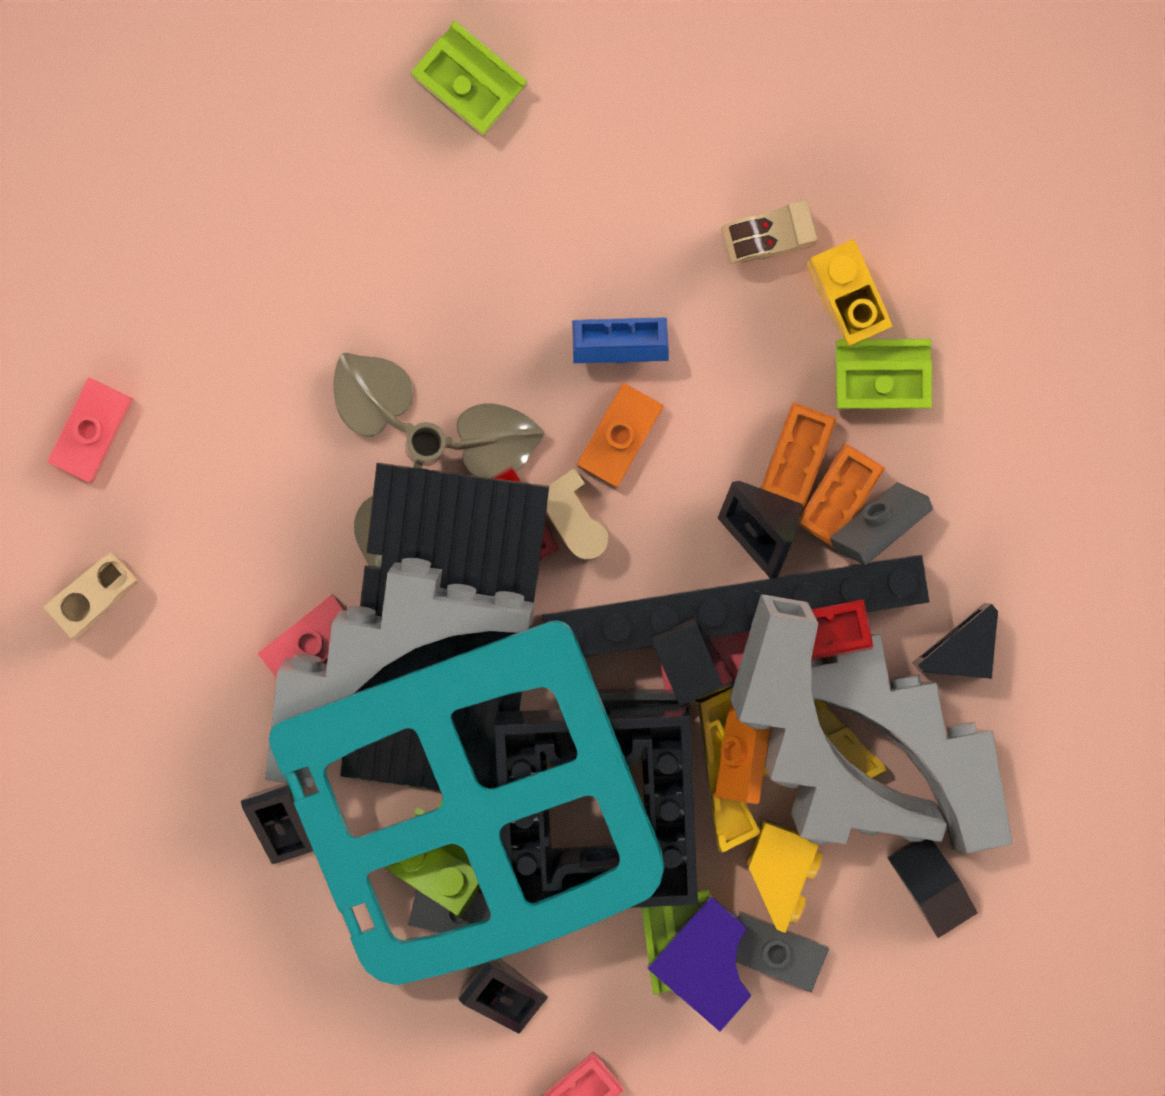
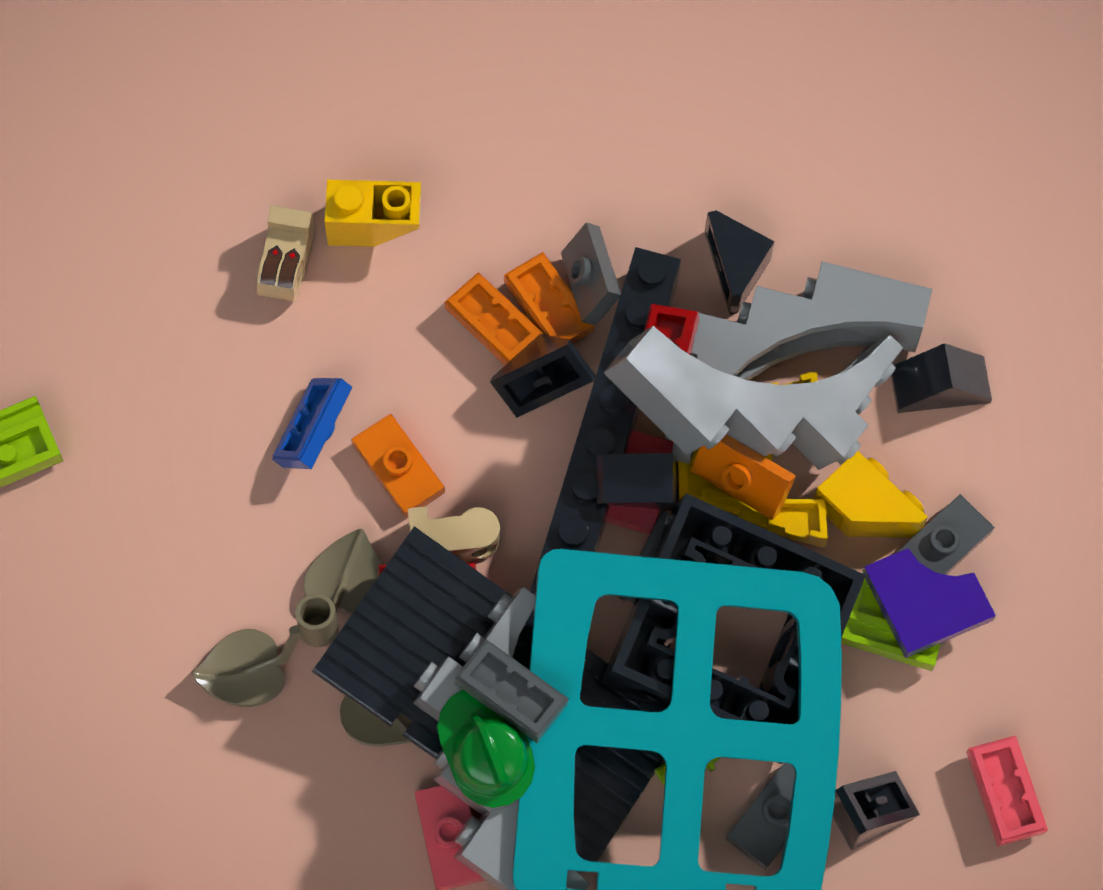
camera: 70 degrees left, 20 degrees down
lime plate [383,807,480,918] -> none
lime plate [835,339,932,410] -> none
none -> green piece [437,690,535,808]
none -> dark grey plate [455,639,569,743]

